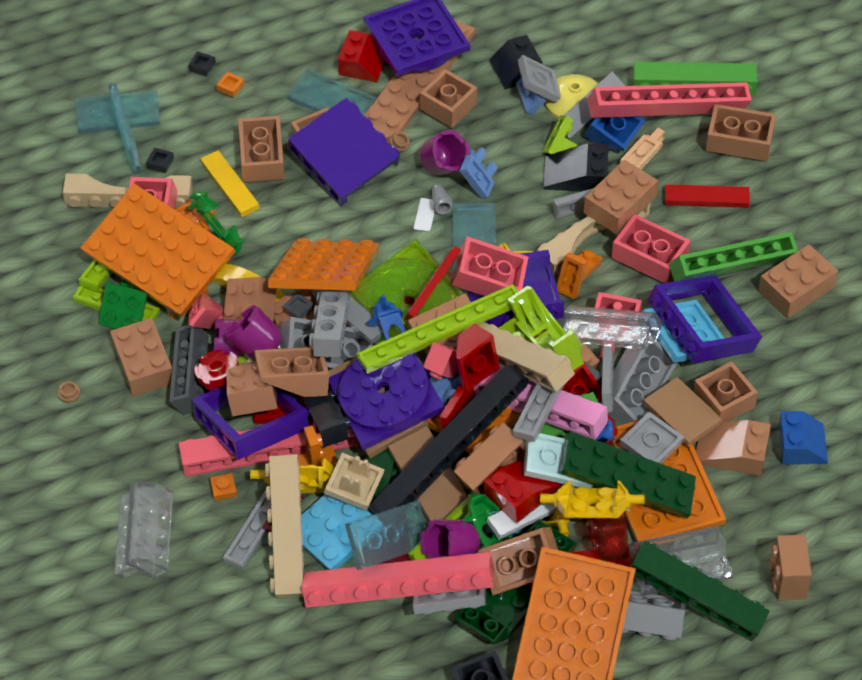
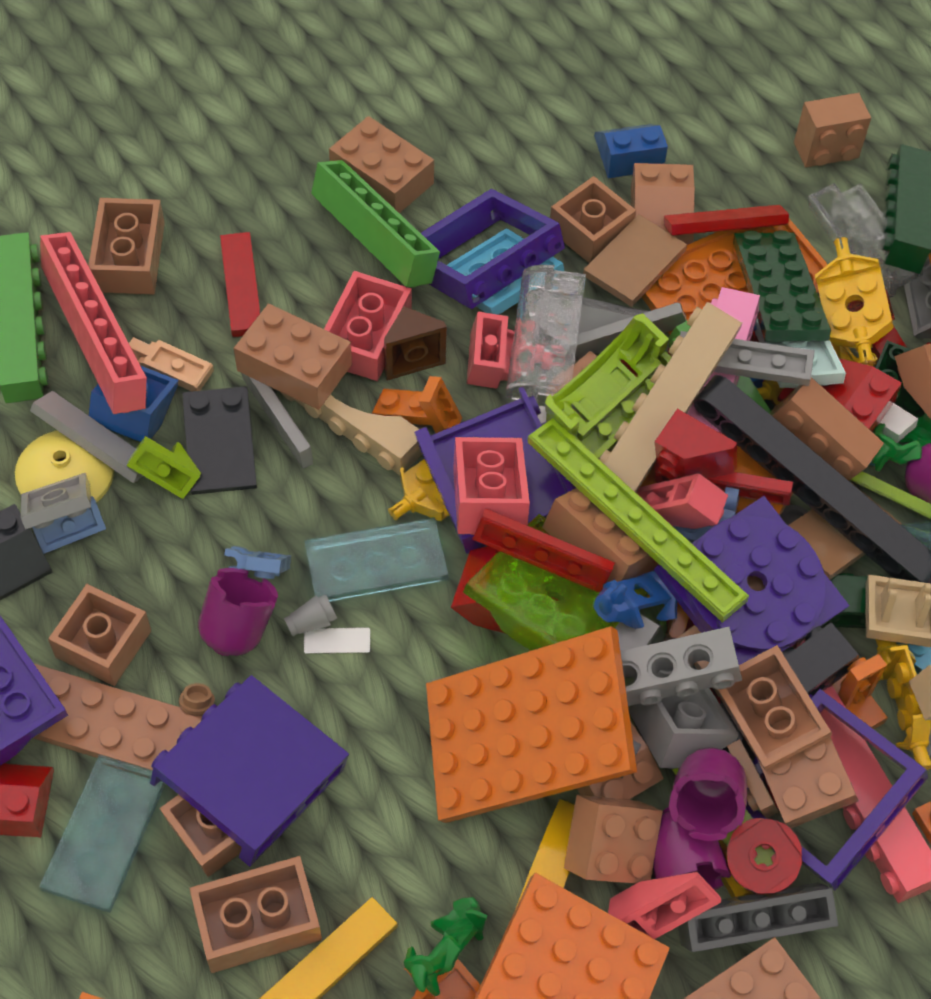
camera: 105 degrees left, 5 degrees up
light grey plate [620,412,684,464] -> none
none -> reddish brown slope [384,306,447,381]
none -> red tile [664,205,789,236]

